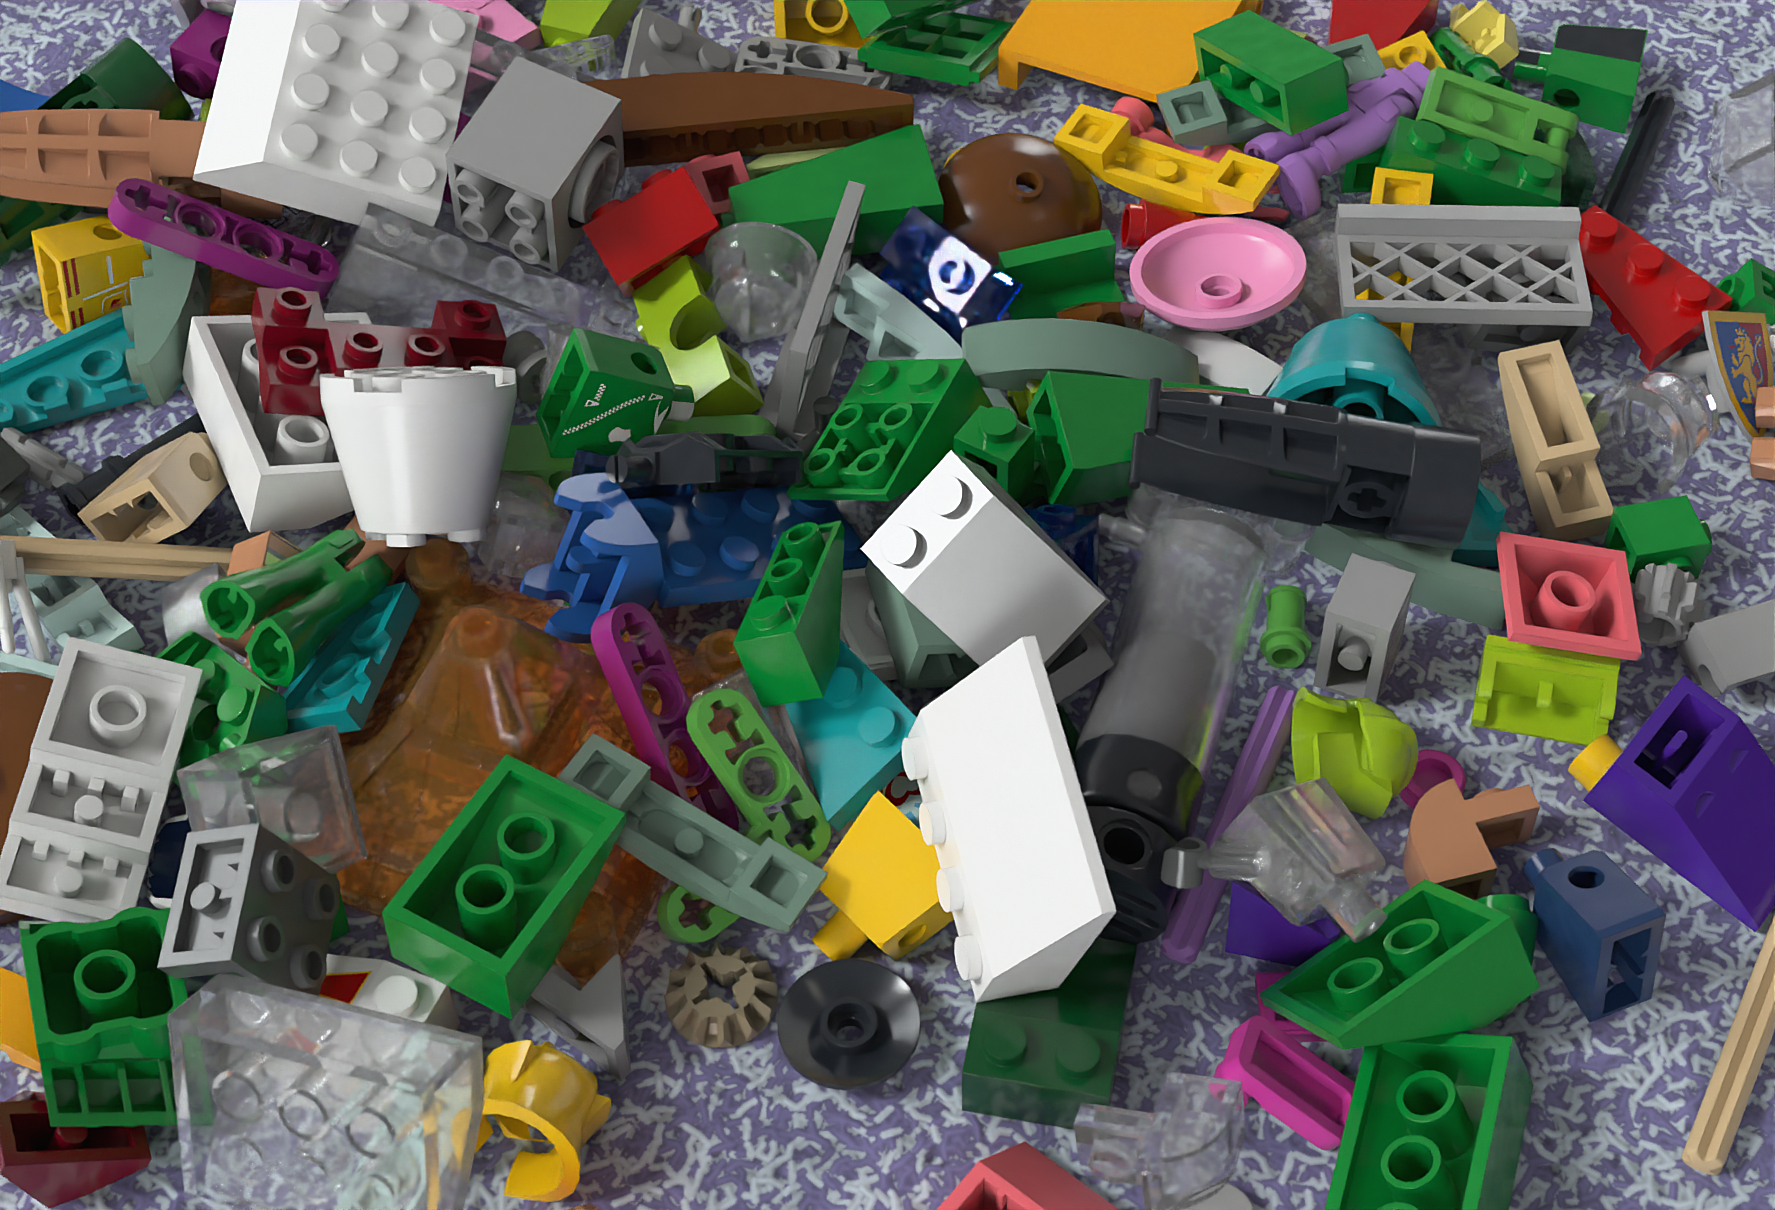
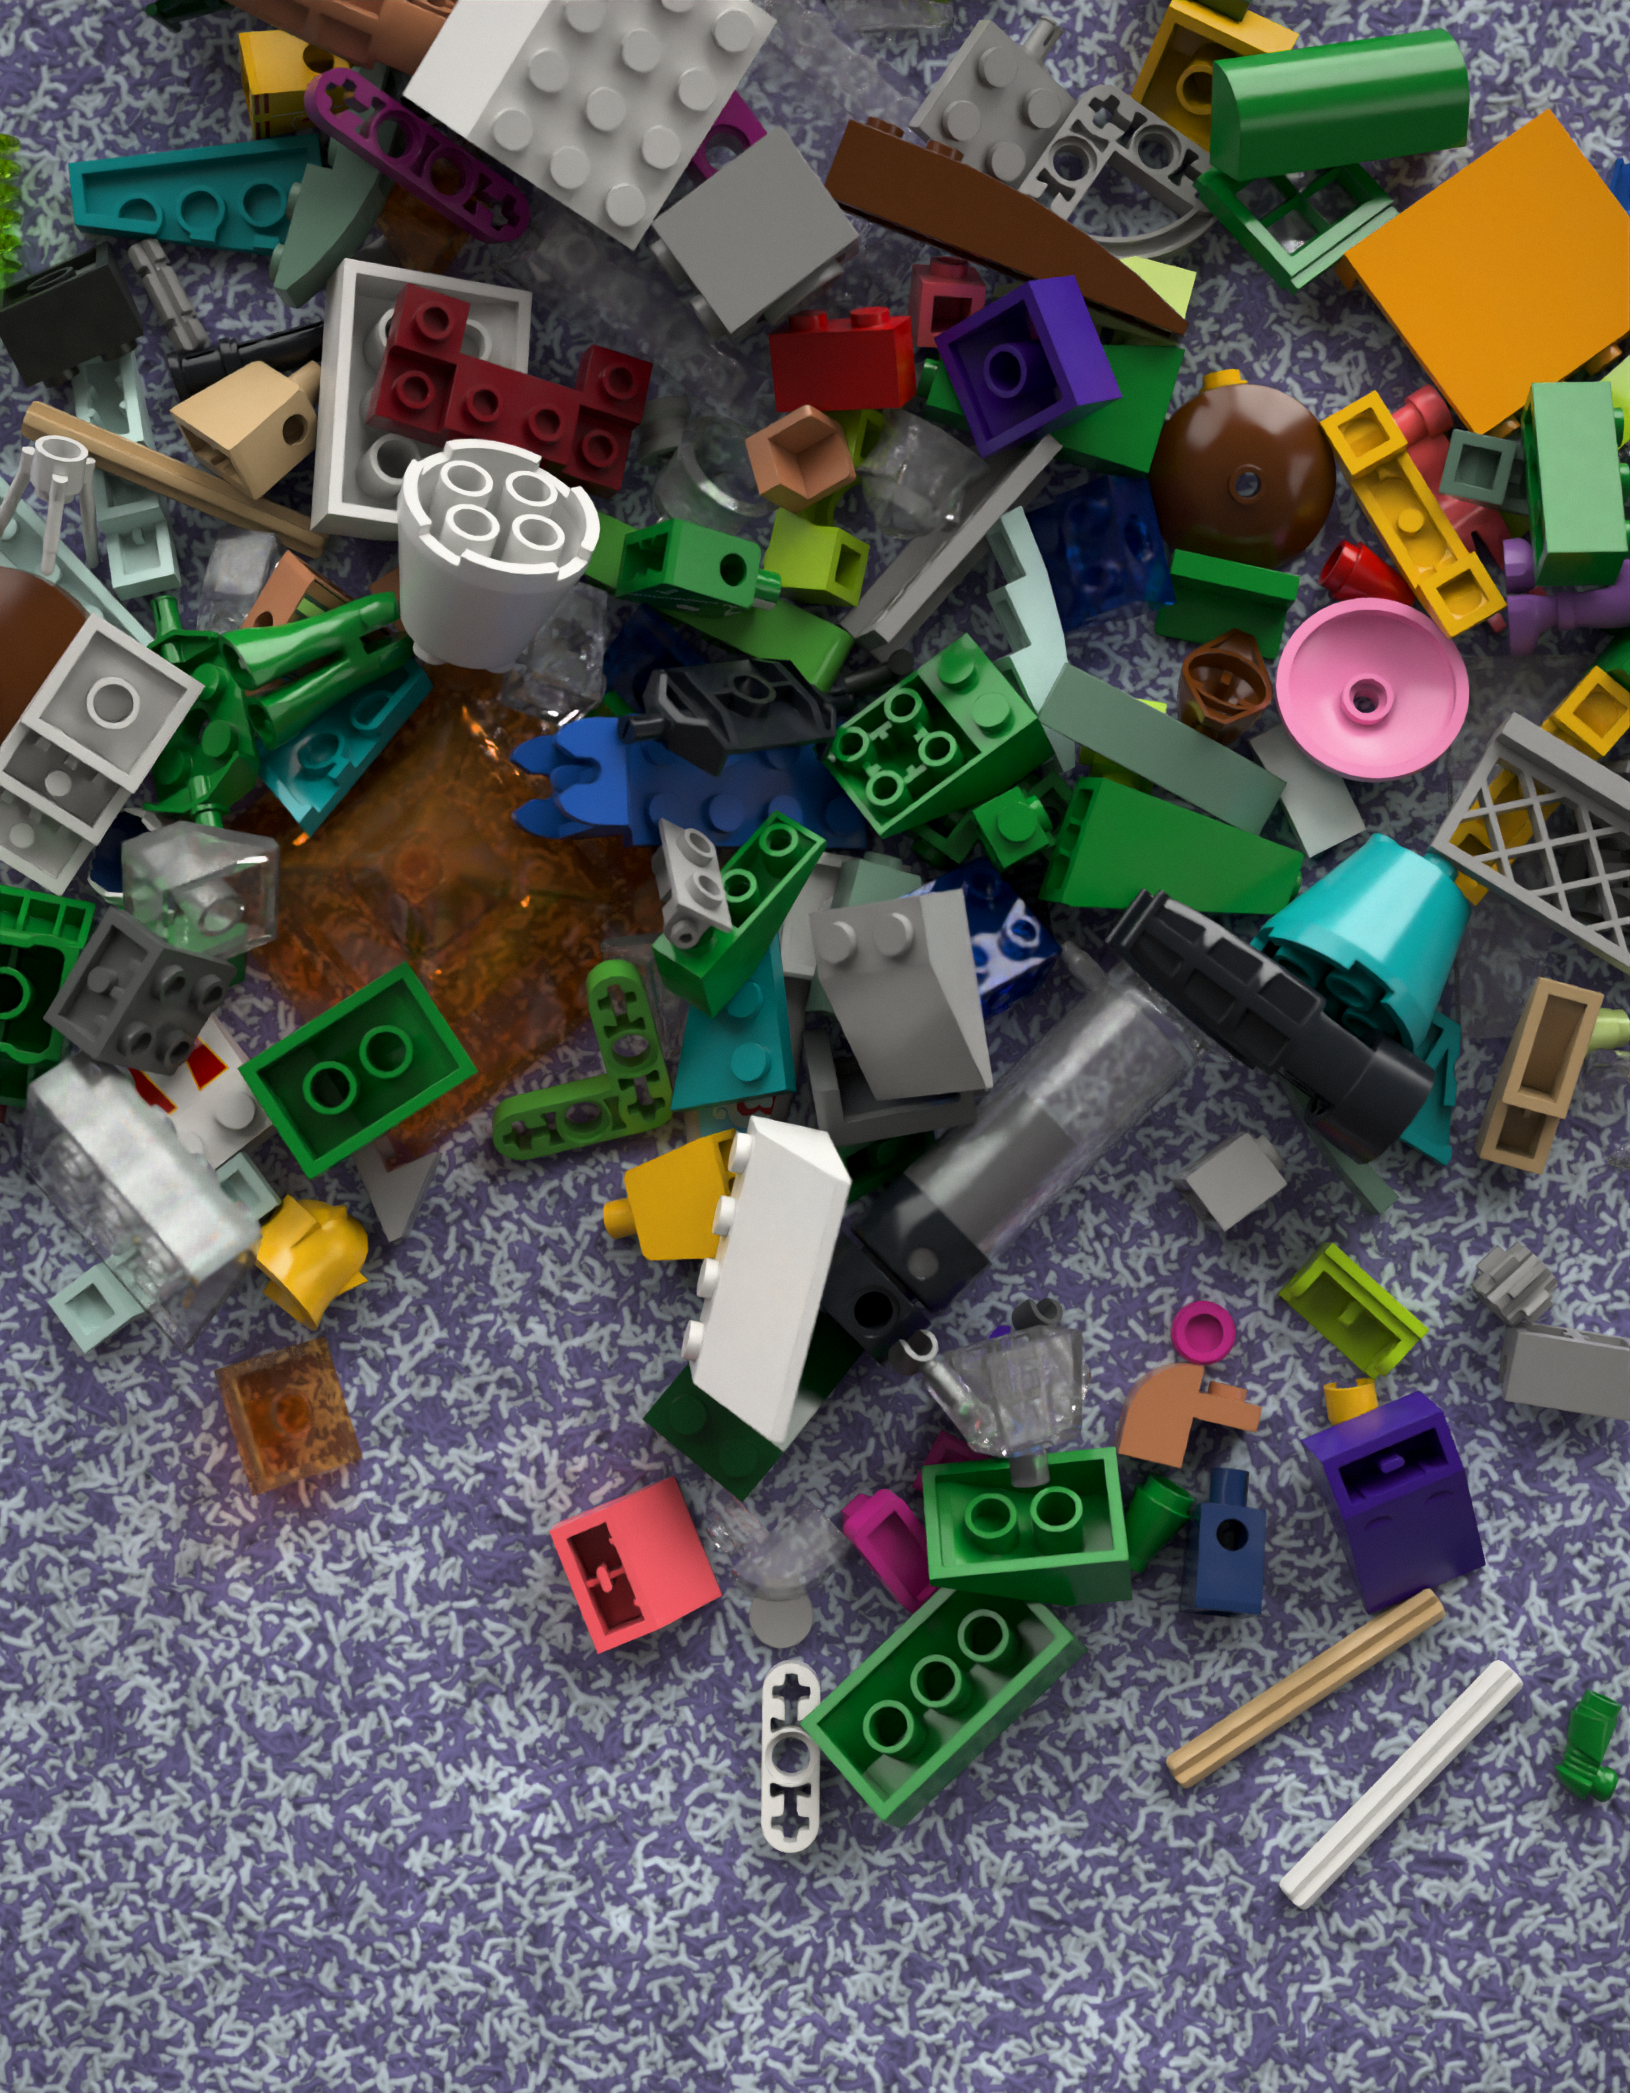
camera: 30 degrees right, 35 degrees up
sand green slope [557,733,828,932] -> none
magenta beam [591,602,739,832] -> none
dark tan gear [664,941,778,1048] -> none
black dish [777,959,921,1091] -> none
medium lavender axle [1160,685,1297,964] -> none
bright green pin [1259,585,1312,669] -> none
lime helmet [1291,686,1419,820] -> none
coral slope [1496,531,1642,661] -> none
green brick [1603,495,1712,584] -> none
none -> light grey hinge [651,818,733,949]
none -> nougat panel [745,405,856,514]
none -> dark purple slope [934,275,1122,459]

